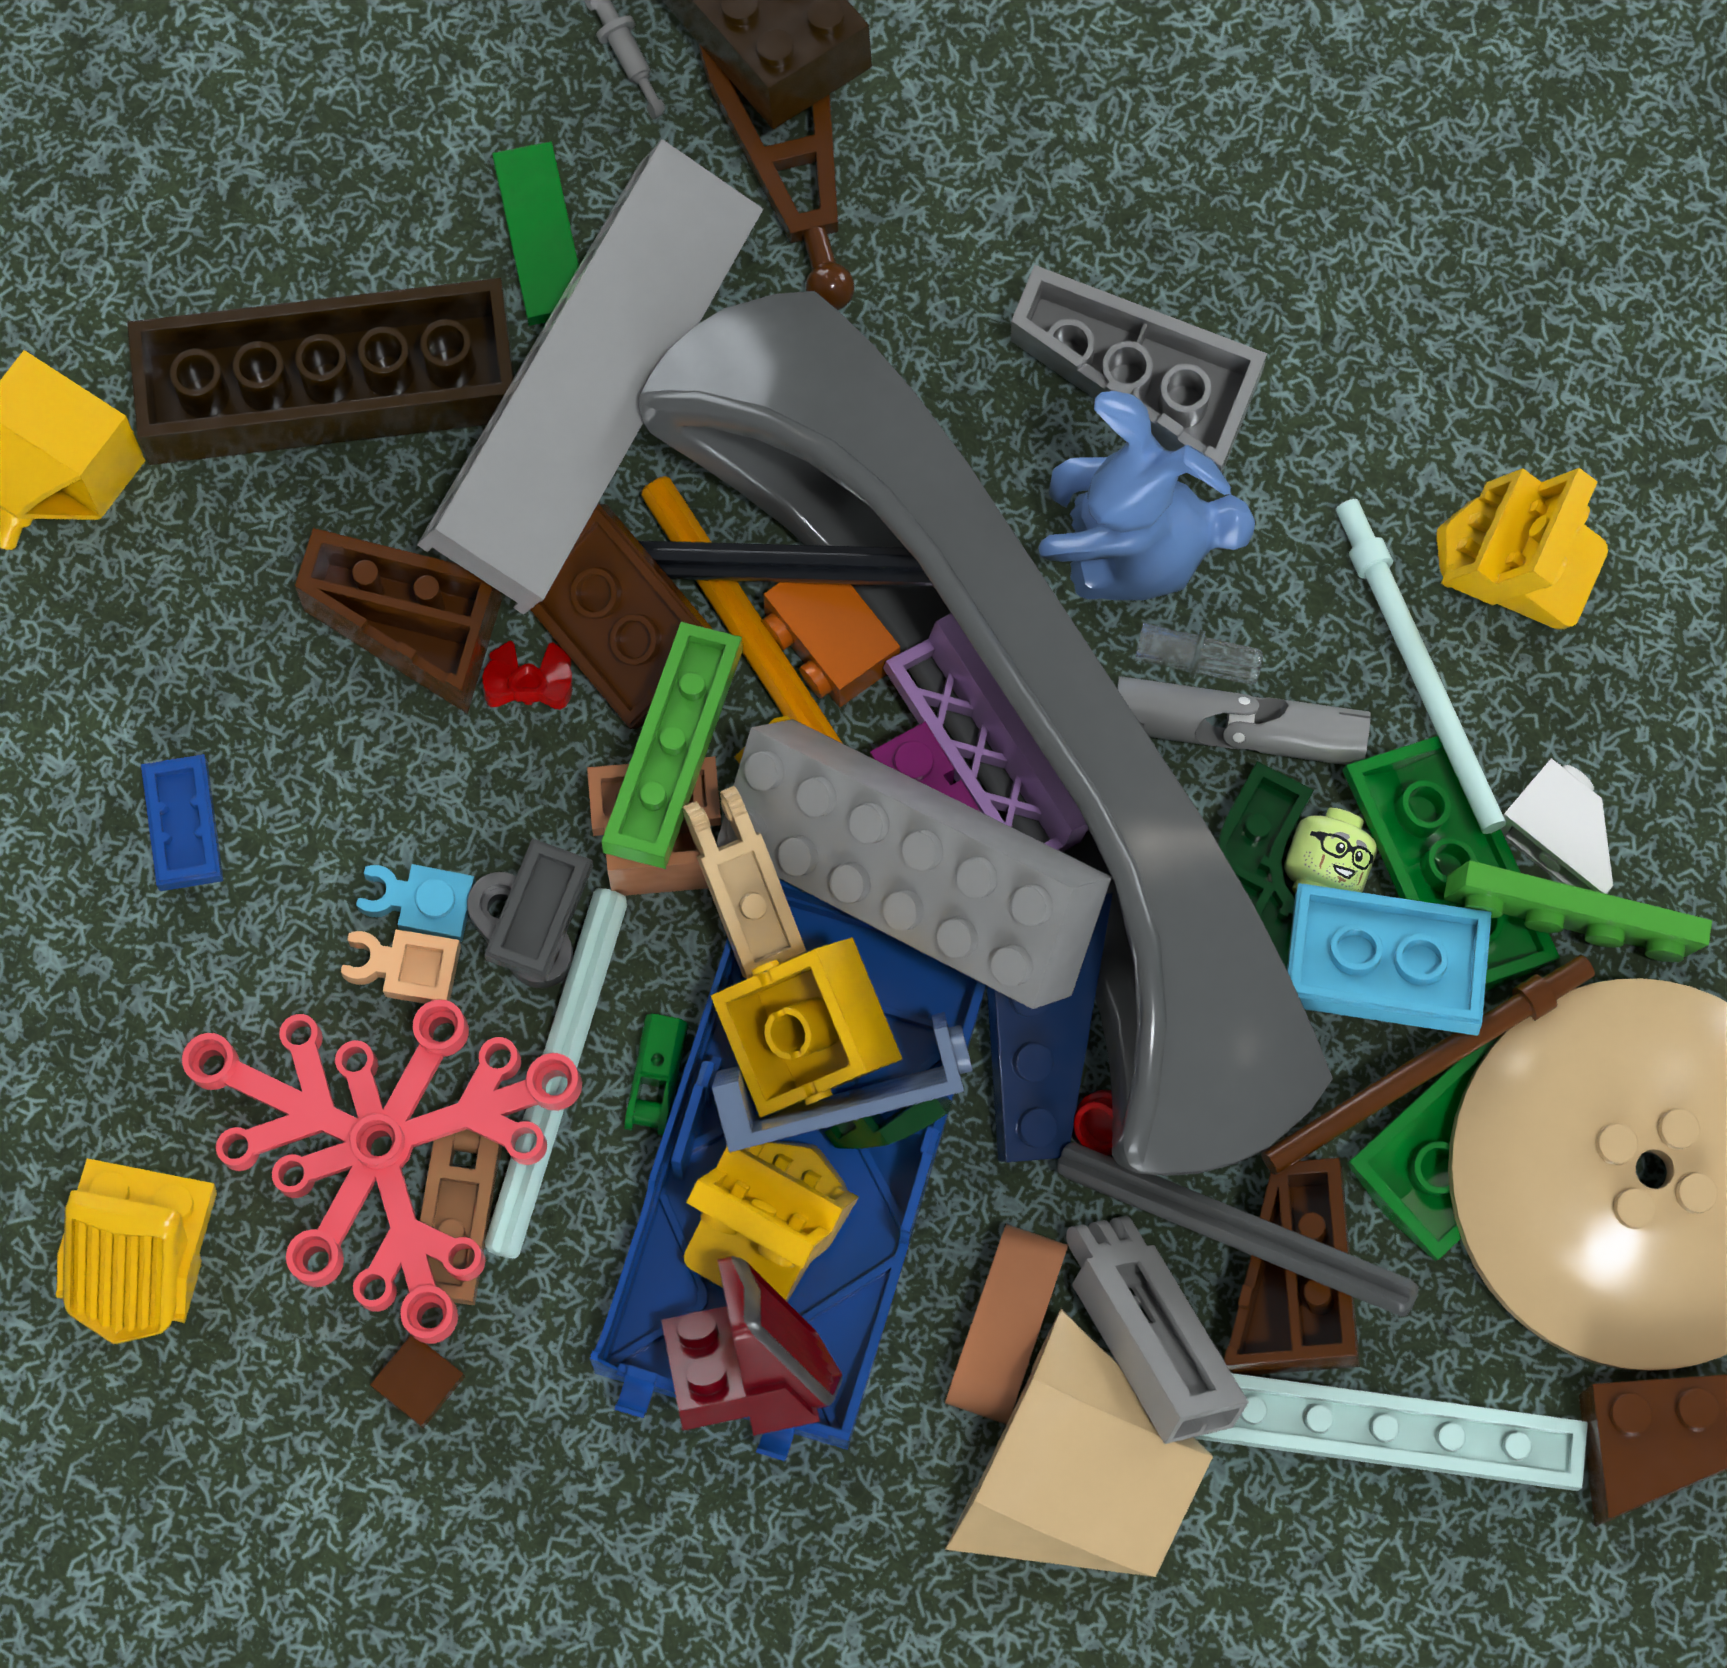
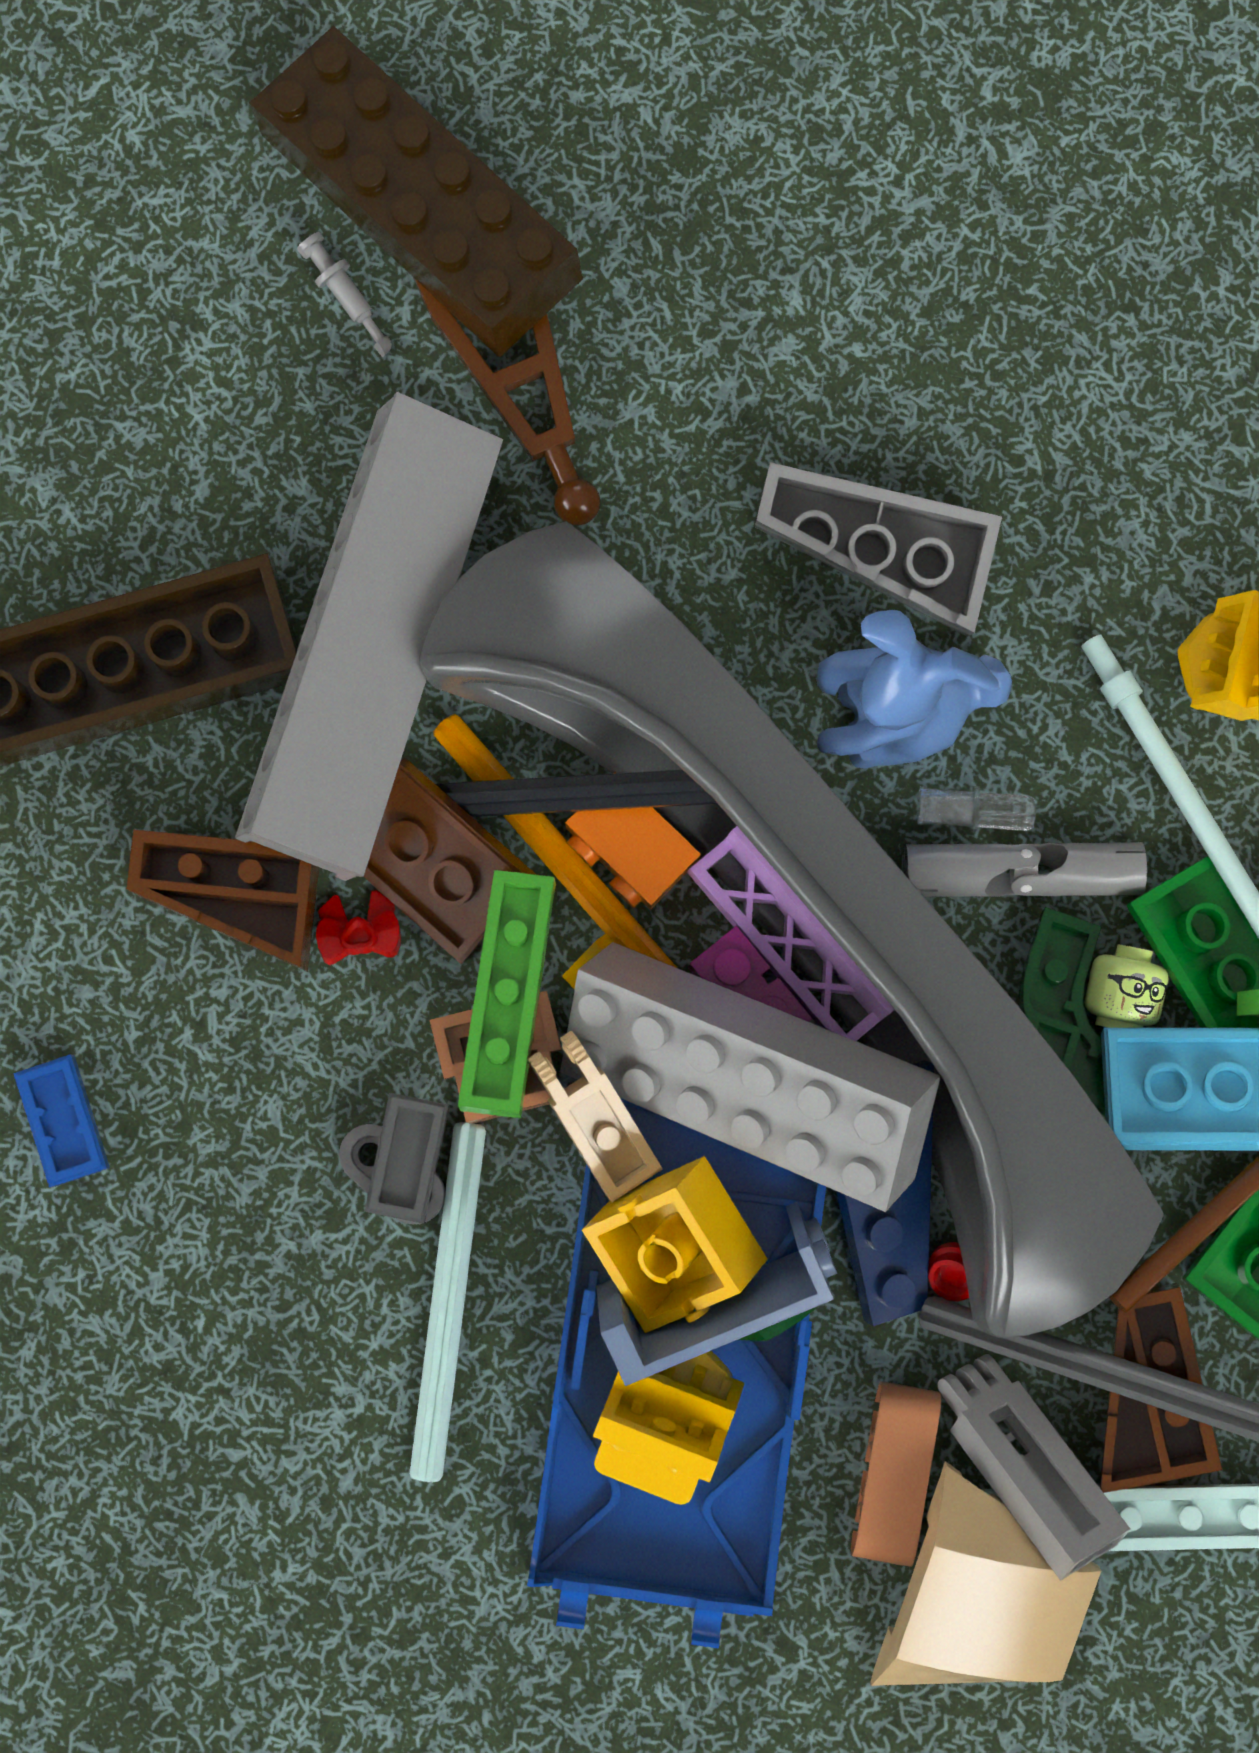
camera: 10 degrees left, 10 degrees up
yellow piece [56,1158,217,1344] -> none
coral plant [182,1000,582,1344] -> none
light nougat plate [341,929,461,1004] -> none
medium azure plate [356,864,476,942] -> none
reddish brown tile [370,1335,465,1428] -> none
medium nougat plate [408,1129,502,1305] -> none
green tile [492,141,579,326] -> none
green bar [624,1014,689,1136] -> none
dark red piece [661,1256,843,1436] -> none

